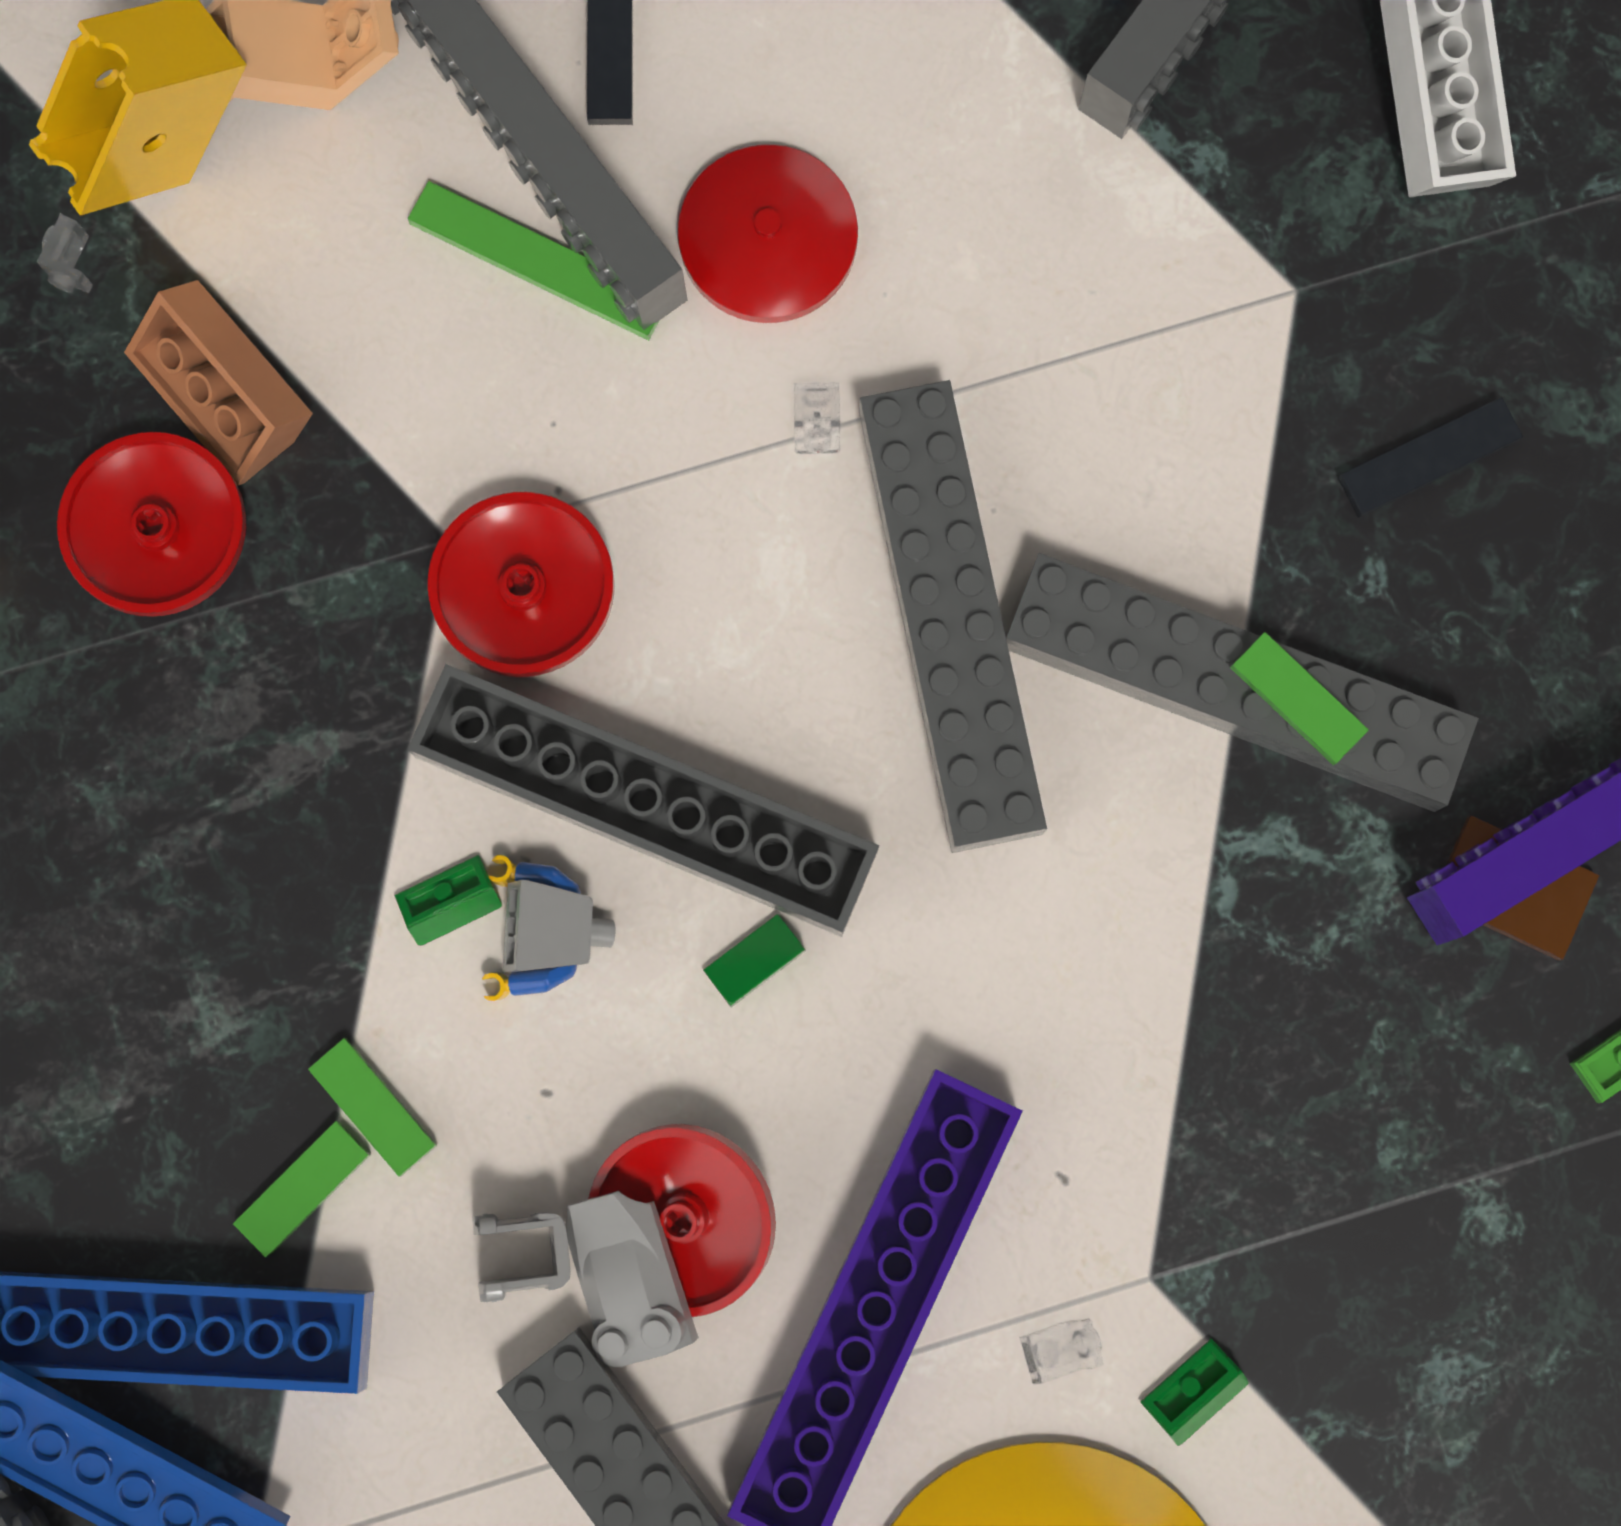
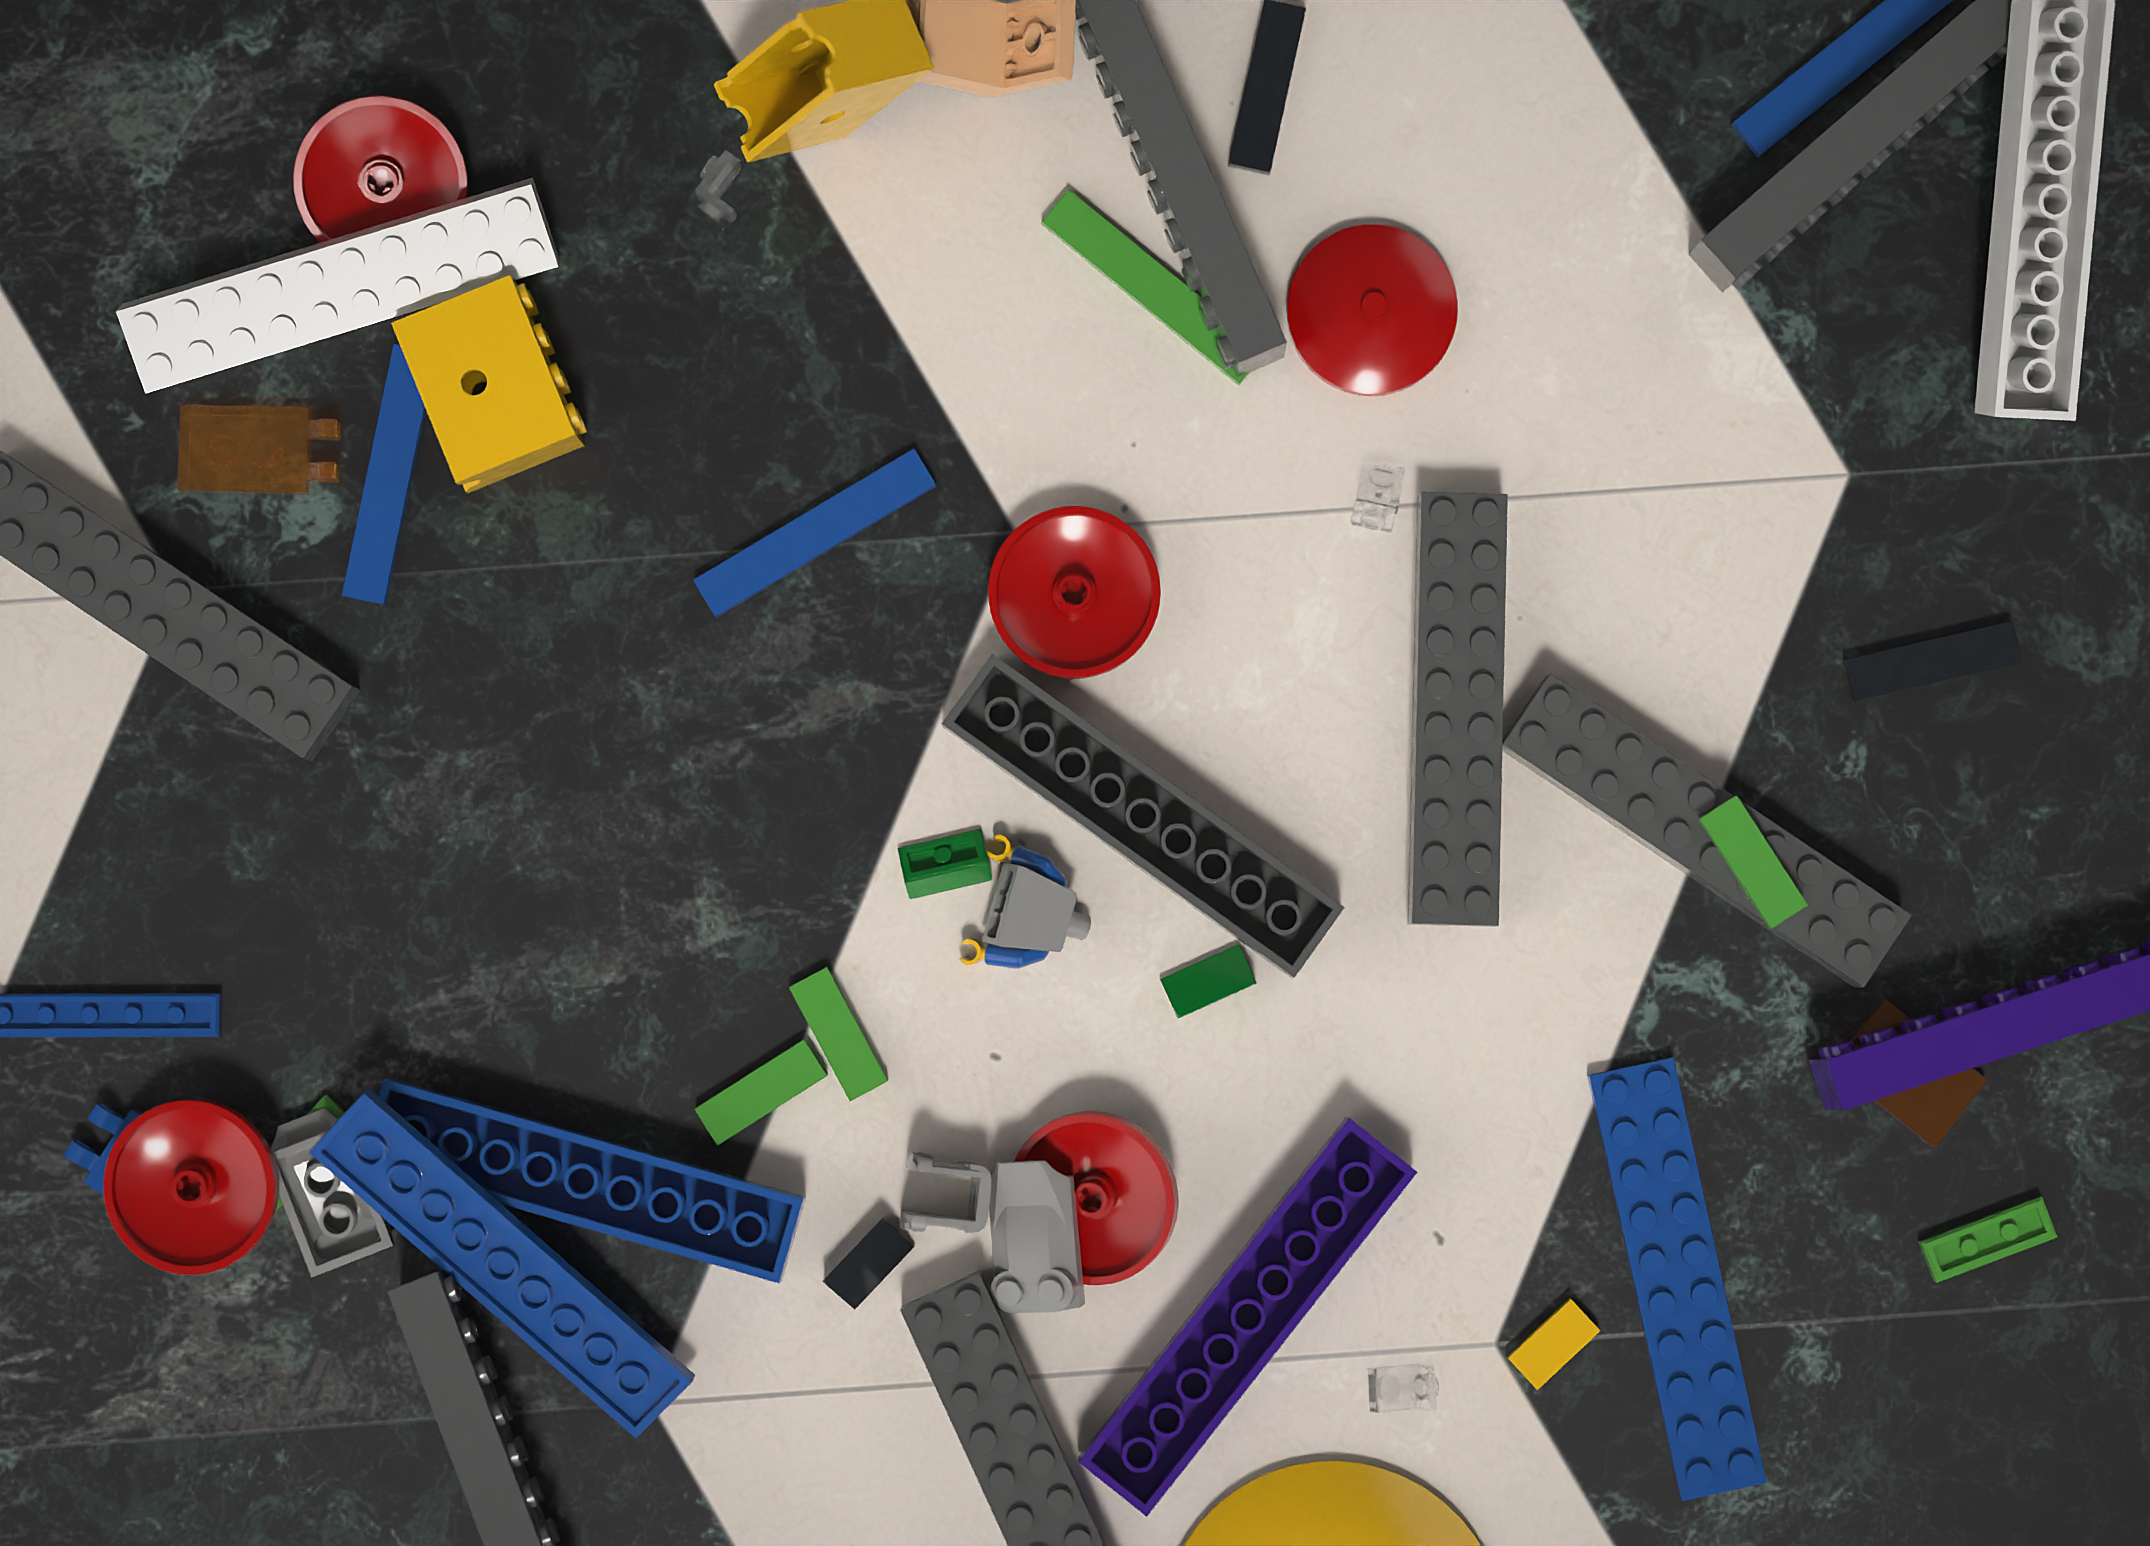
camera: 10 degrees right, 5 degrees up
red dish [57,432,246,617] -> none
nougat slope [124,280,313,486] -> none
green slope [1140,1339,1249,1446] -> none
none -> blue tile [693,449,937,618]
none -> black slope [823,1217,915,1310]
none -> yellow tile [1507,1298,1600,1390]
none -> blue plate [1587,1057,1767,1501]

